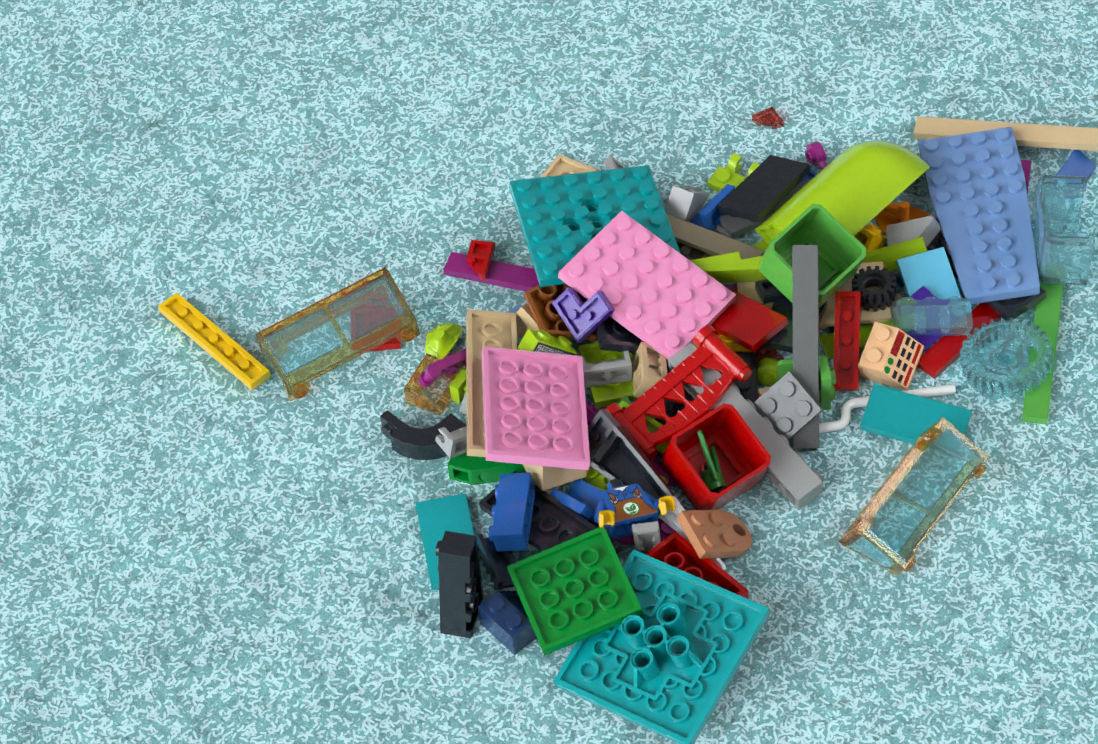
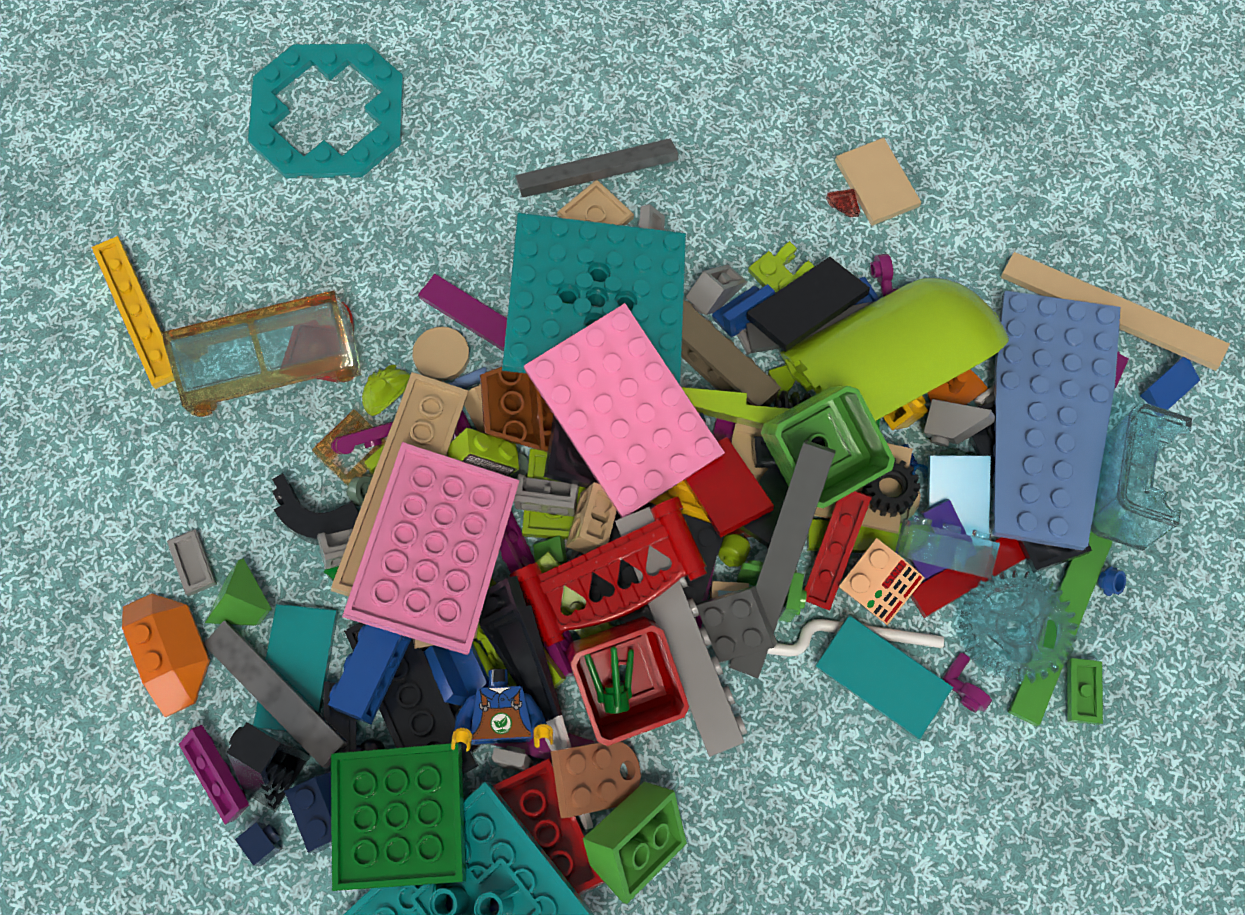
camera: 10 degrees right, 20 degrees up
red tile [466,240,496,281] -> none
tile [552,287,615,342] -> none
clear light blue windscreen [838,417,990,575] -> none
lime tile [862,237,928,272] -> none
none -> orange wedge [122,594,210,717]
none -> light grey tile [167,529,217,596]
none -> magenta plate [178,725,249,825]
none -> flat silver tile [204,621,348,768]
none -> bright green slope [205,558,272,626]
none -> dark blue plate [235,822,283,866]
none -> teal plate [248,43,404,178]
none -> sand green tile [346,476,372,506]
none -> tan tile [412,327,470,382]
none -> flat silver tile [515,138,679,197]
none -> bright green slope [583,781,687,904]
none -> tan tile [835,138,921,226]
none -> magenta plate [942,652,992,713]
none -> bright green plate [1067,658,1103,725]
none -> blue plate [1098,566,1126,596]

